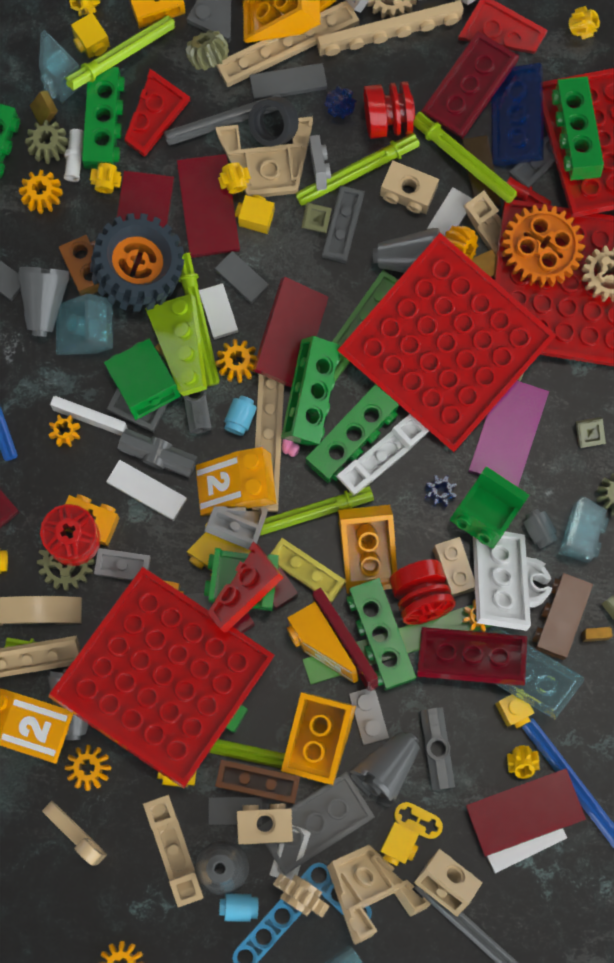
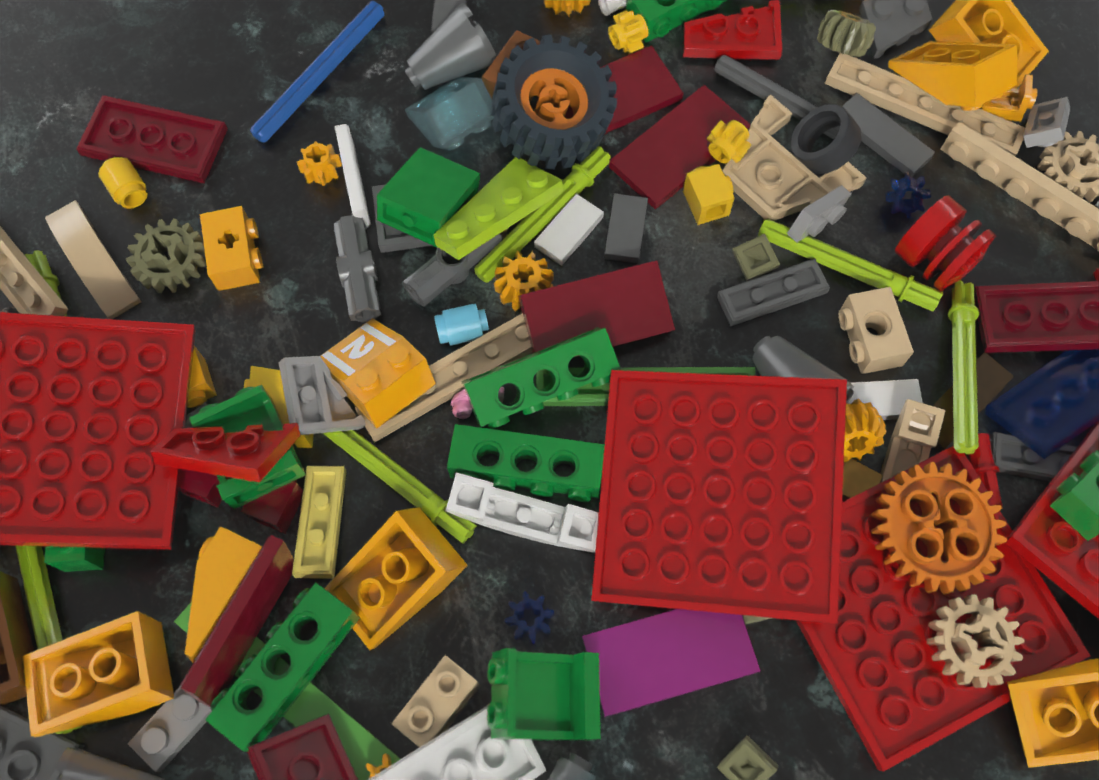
camera: 60 degrees right, 10 degrees down
red wheel [40,504,101,566] -> none
light grey plate [94,548,151,580] -> none
white tile [106,460,187,521] -> none
red wheel [389,559,456,625] -> none

